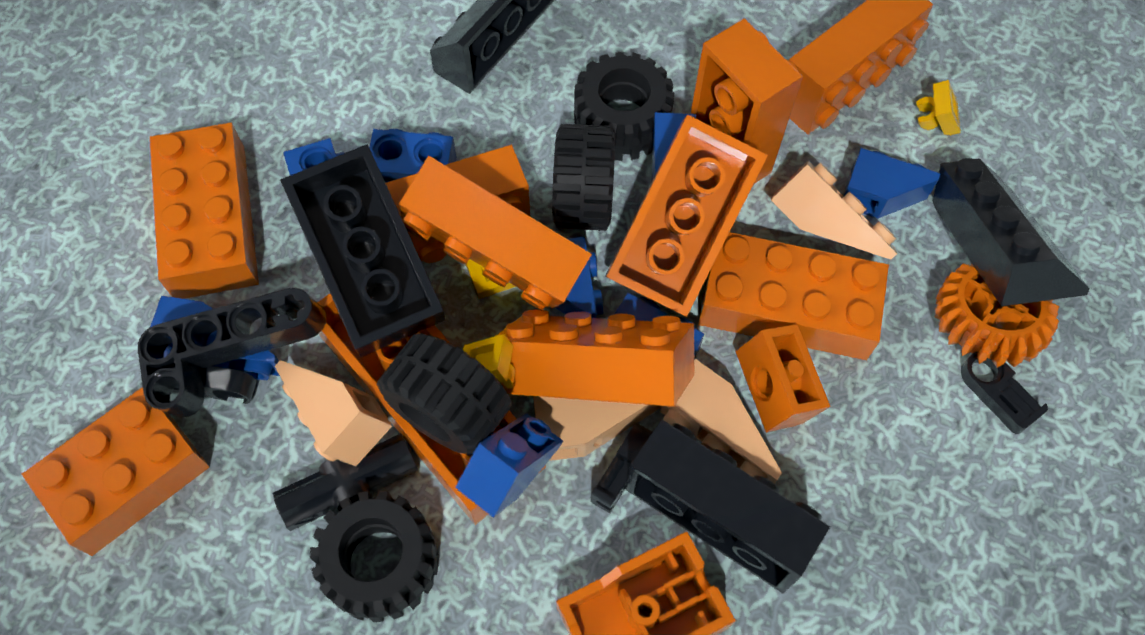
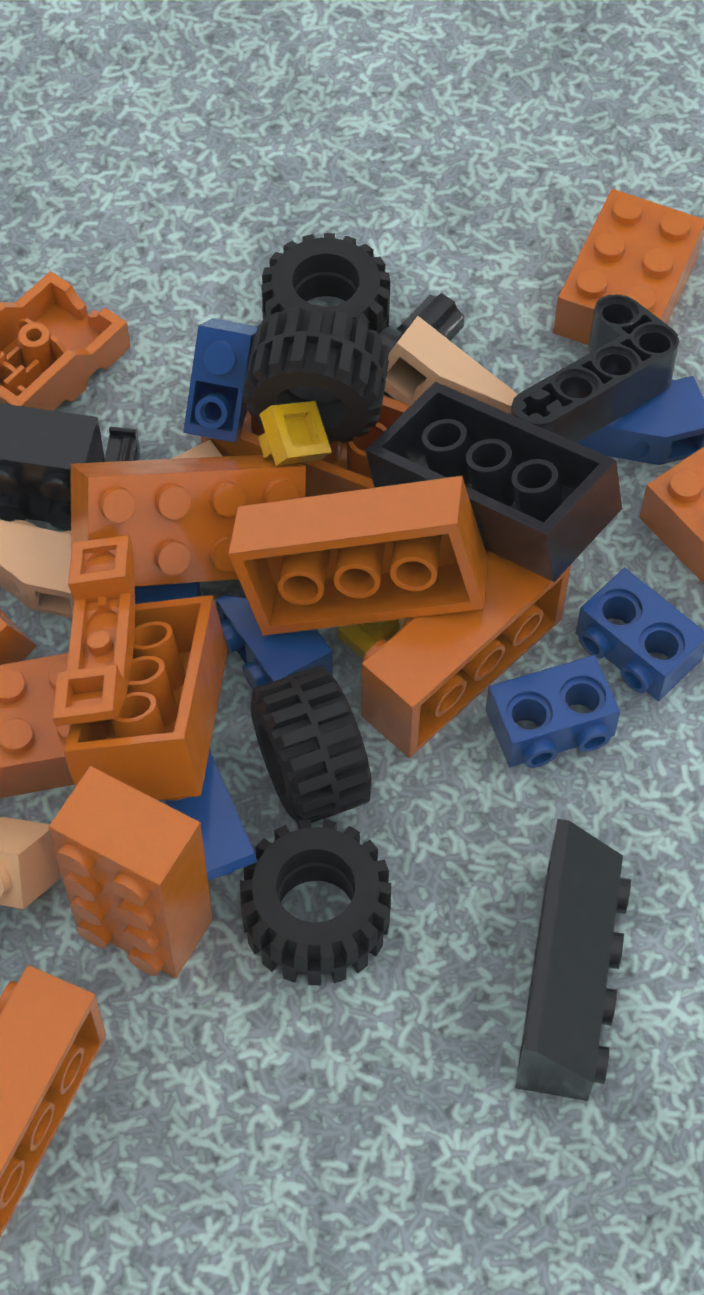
camera: 155 degrees right, 5 degrees down
none -> orange slope [52,535,135,726]

